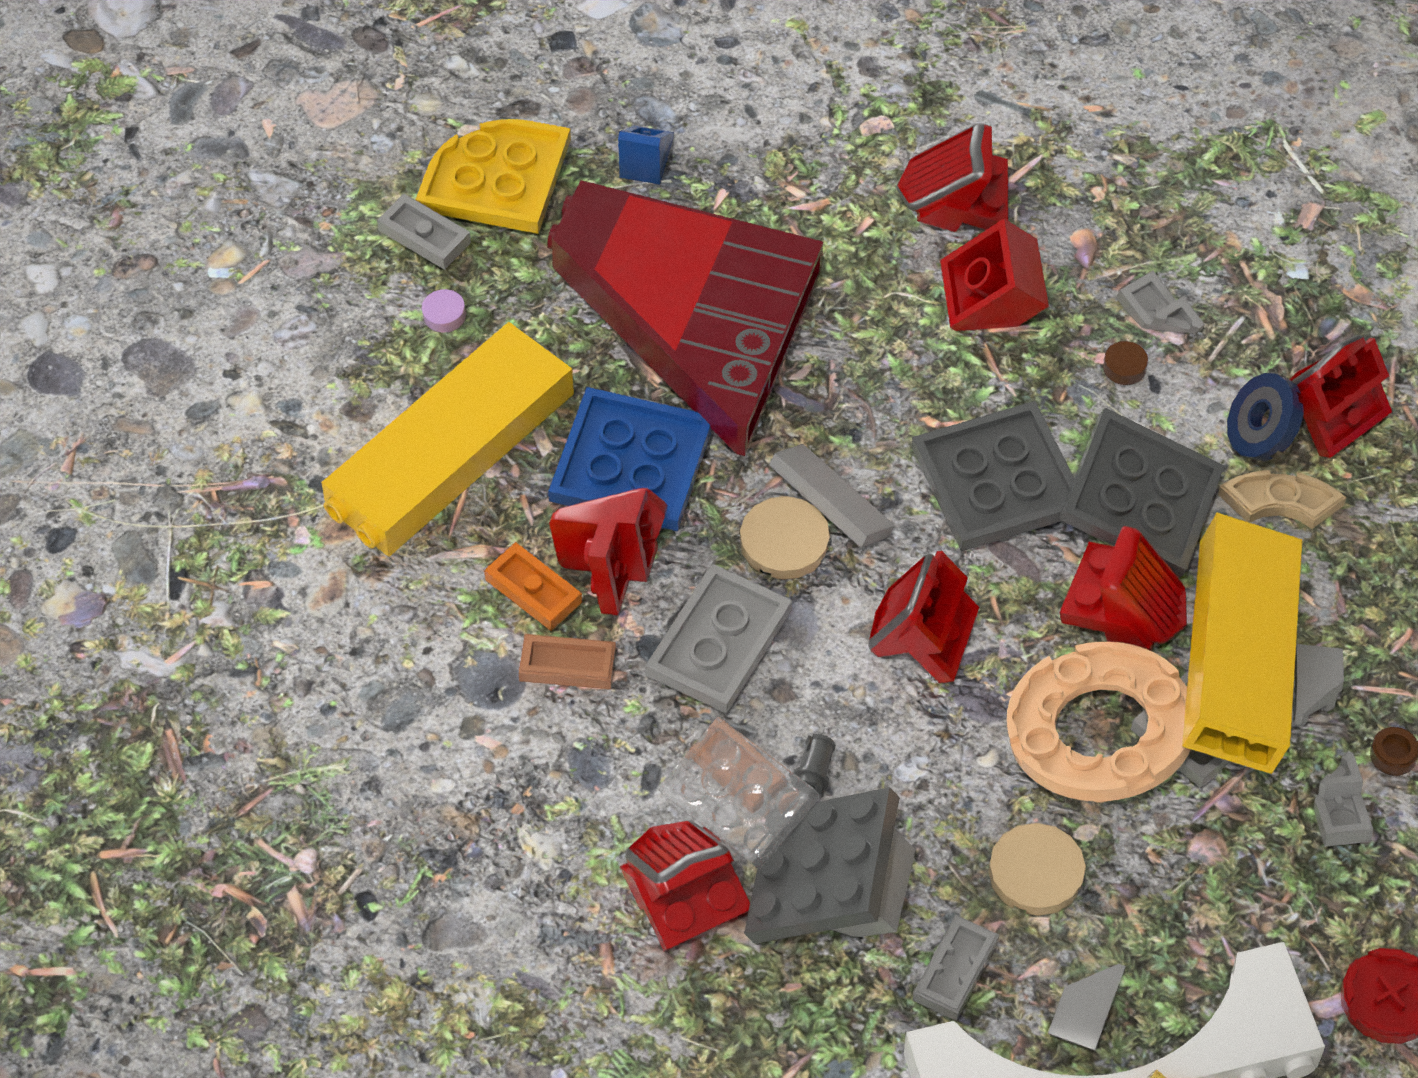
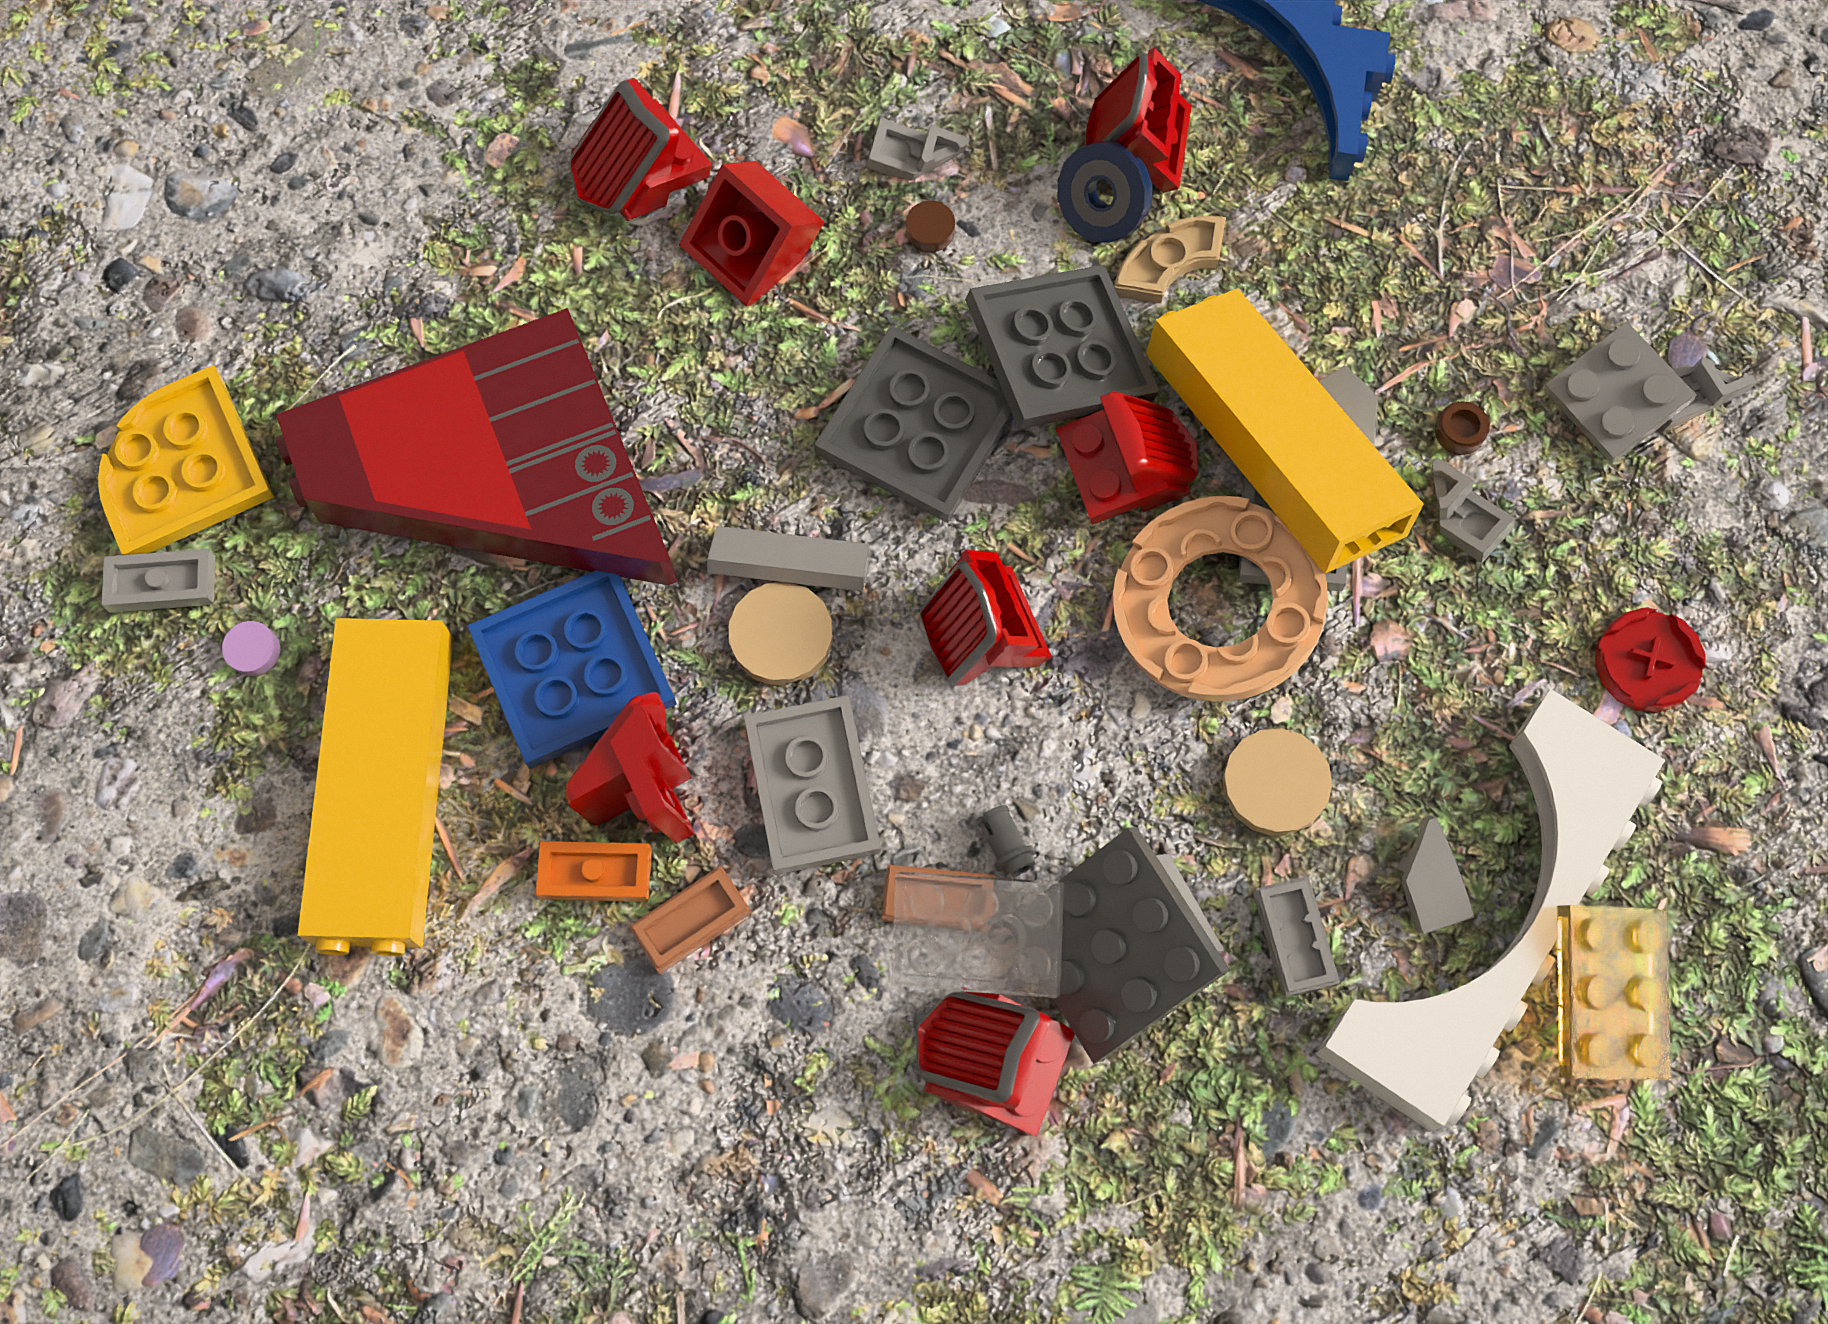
camera: 40 degrees left, 15 degrees up
blue slope [618,125,674,185] -> none

